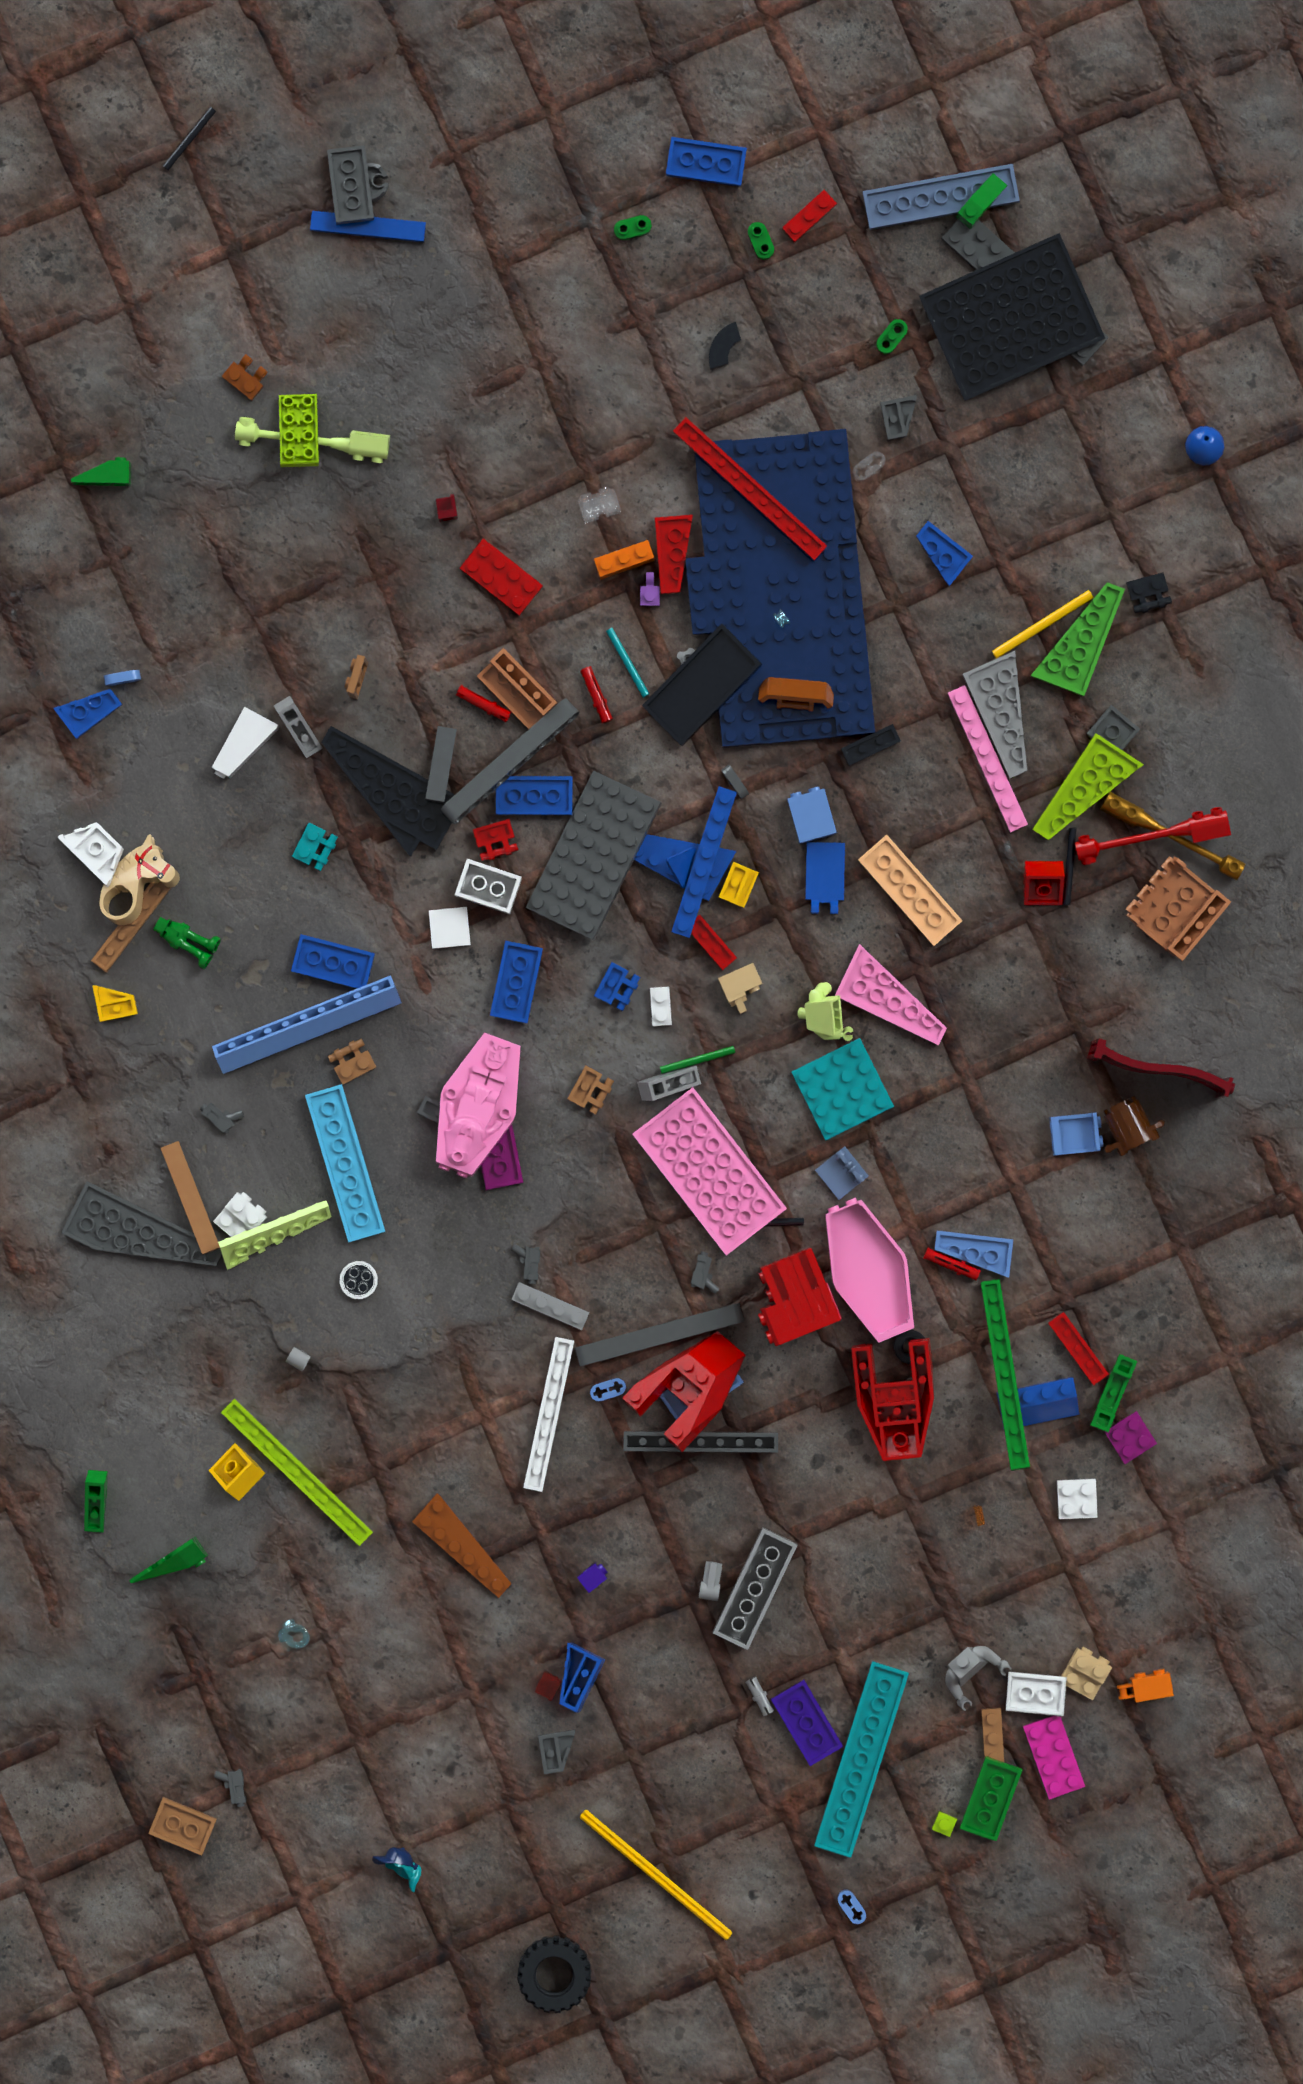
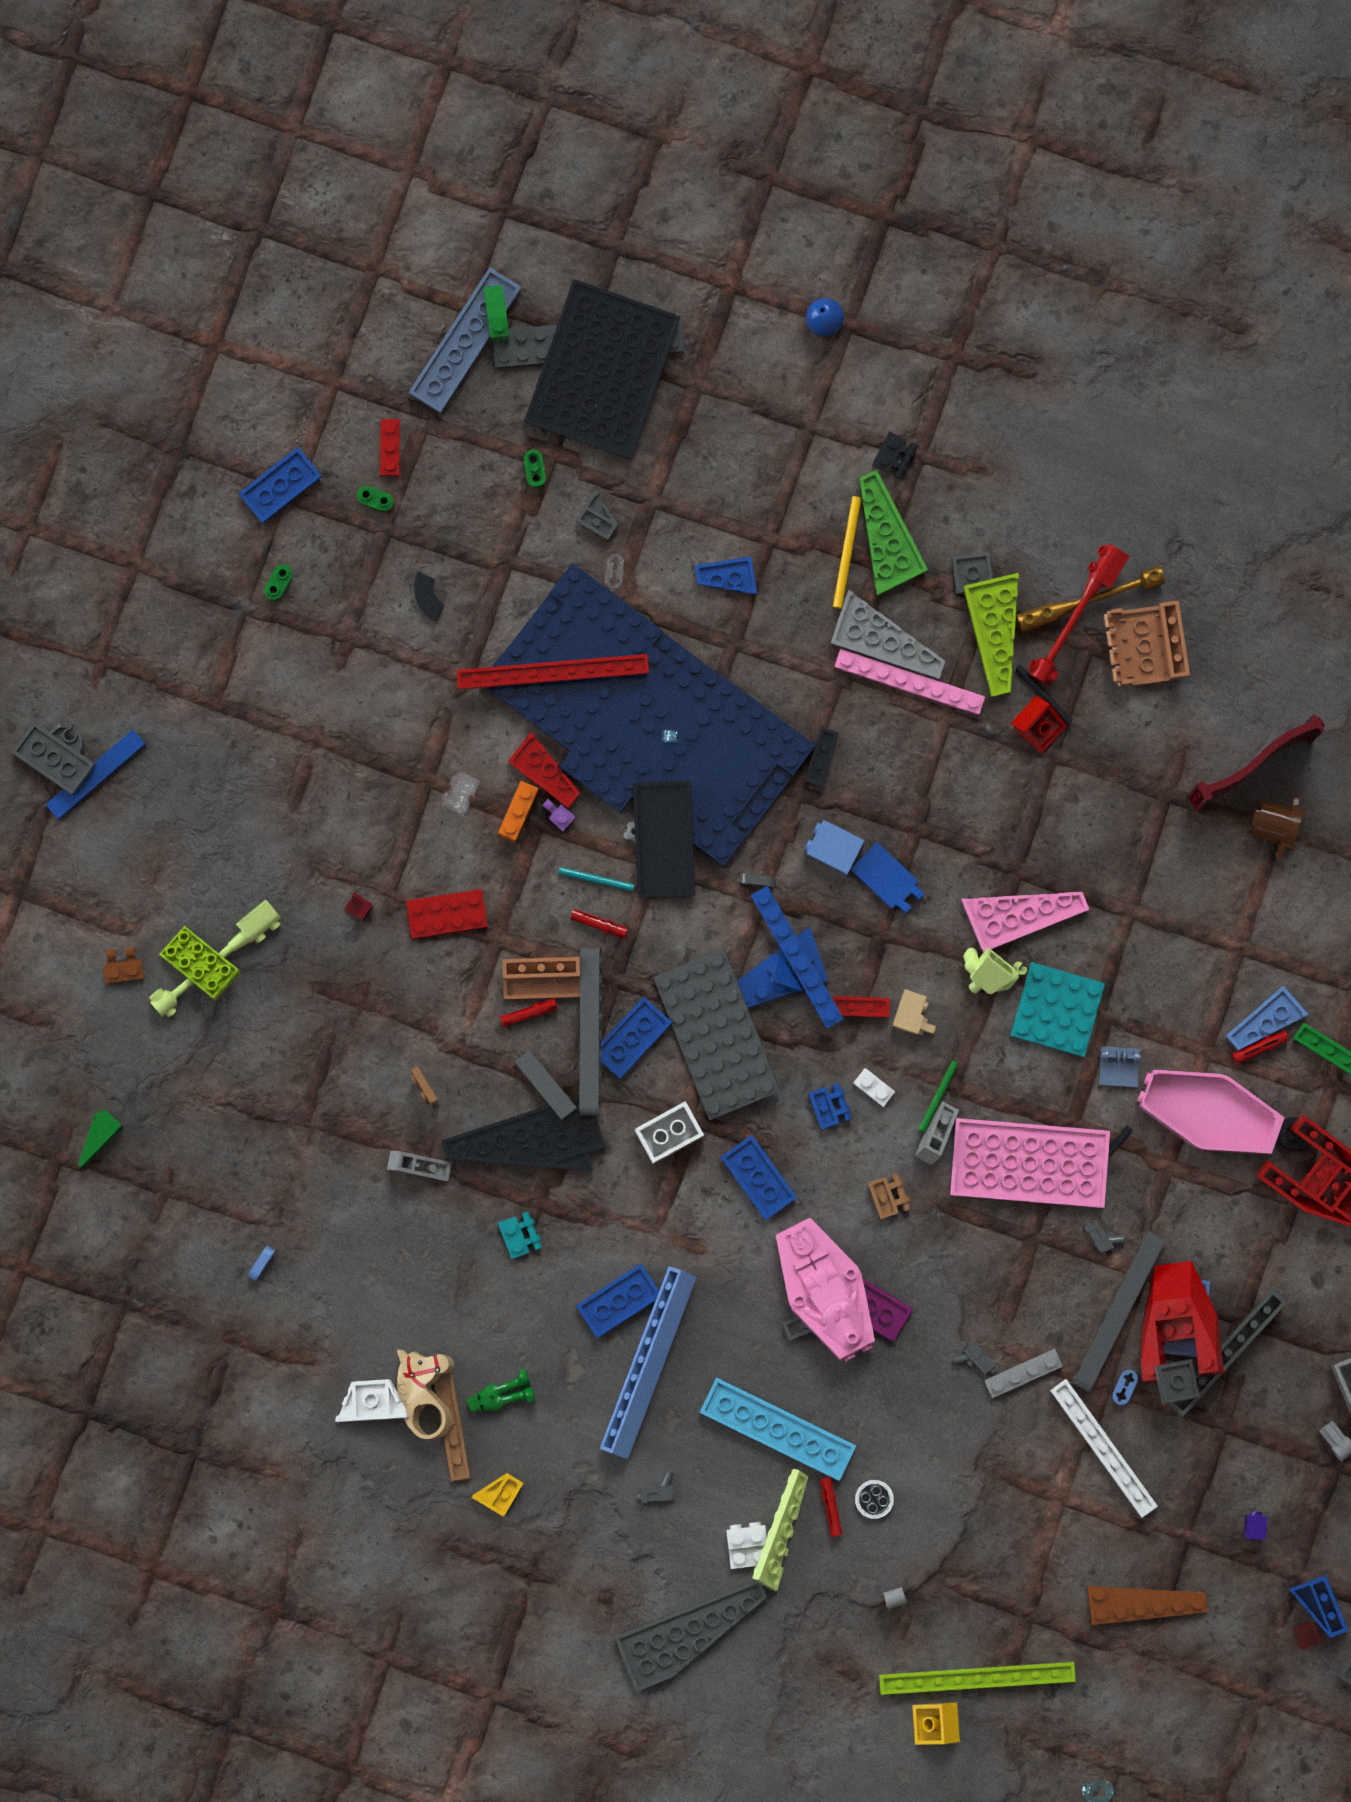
camera: 55 degrees left, 5 degrees down
blue wing [53,689,123,739] -> none
medium nougat tile [161,1141,220,1255] -> none
white slope [212,707,279,779] -> none
medium nougat plate [328,1038,377,1085] -> none
white tile [429,907,471,949] -> none
red plate [473,819,518,861] -> none
yellow plate [718,862,759,908] -> none
red piece [757,1247,842,1346] -> none
dark orange piece [758,677,834,711] -> none
light nougat plate [858,835,962,946] -> none
medium blue panel [1049,1113,1103,1156] -> none
none -> red pin [819,1477,843,1537]
none -> dark grey tile [1154,1359,1200,1405]

